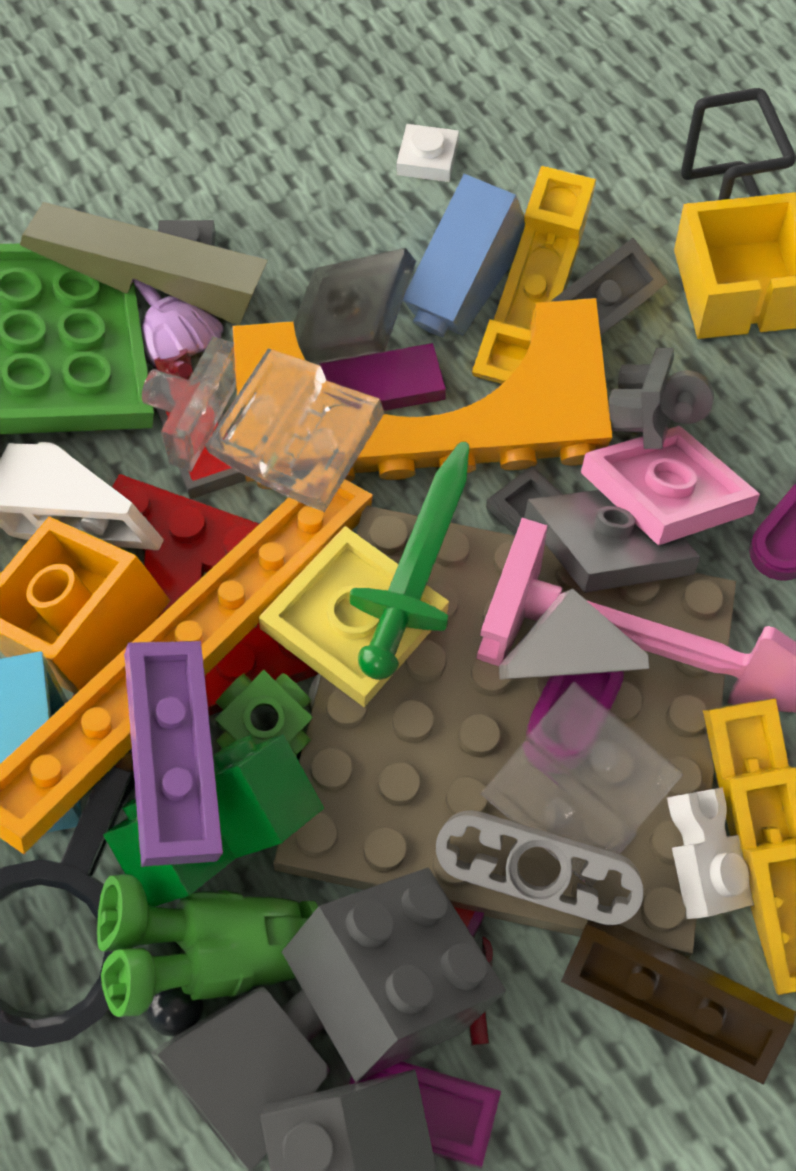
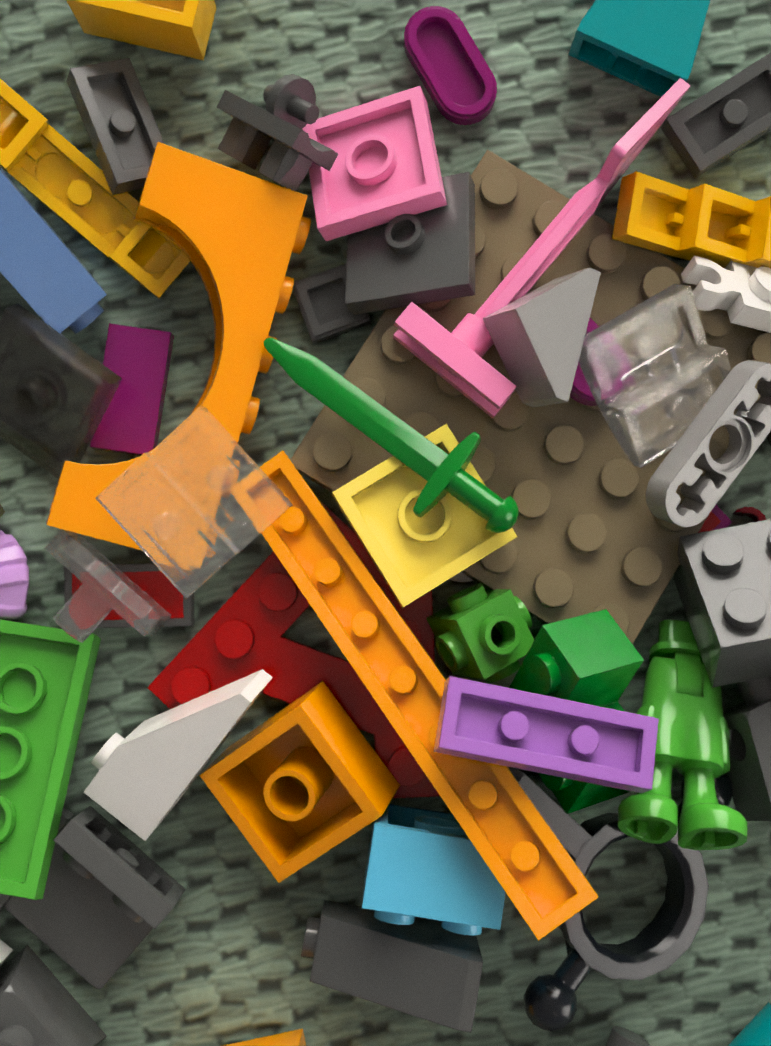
camera: 70 degrees left, 25 degrees up
dark red hand [154,348,197,391] -> none

